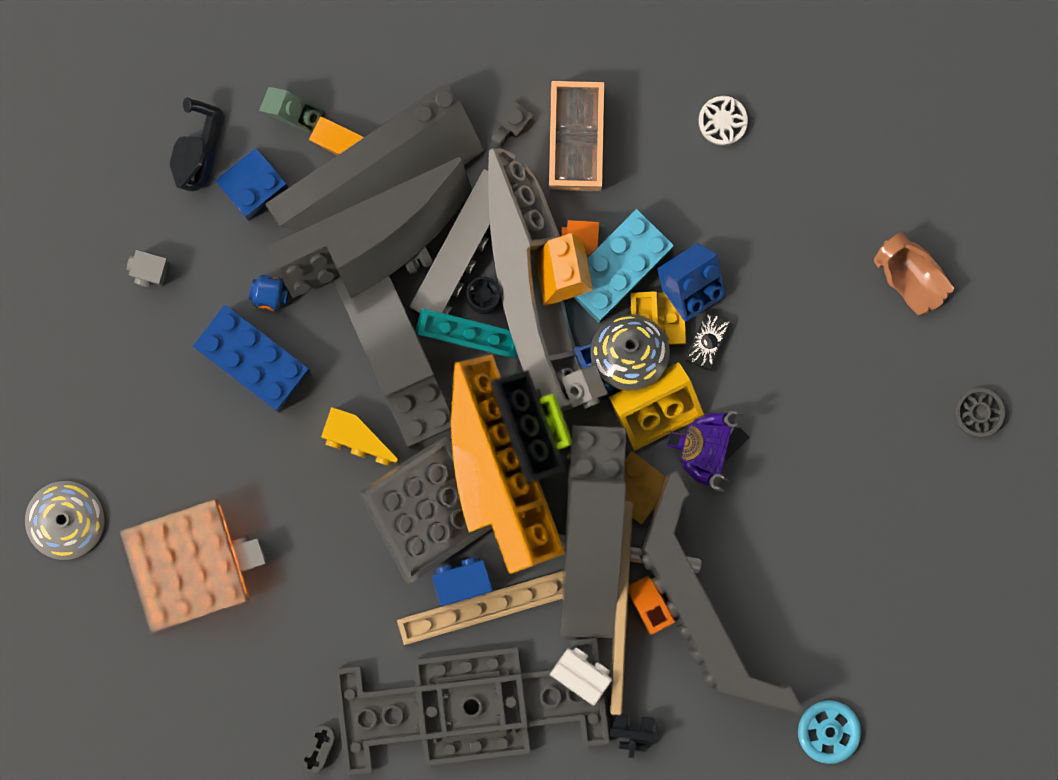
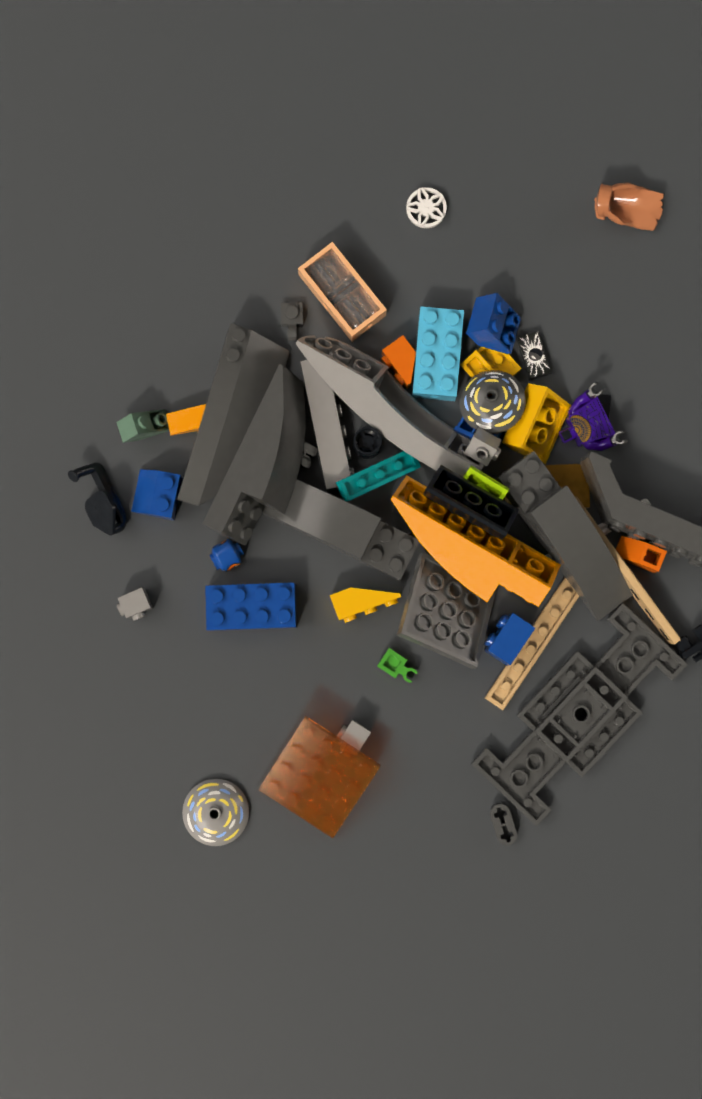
camera: 35 degrees left, 0 degrees up
light orange slope [535,233,593,306] -> none
white brick [550,647,612,705] -> none
none -> bright green plate [377,648,417,683]

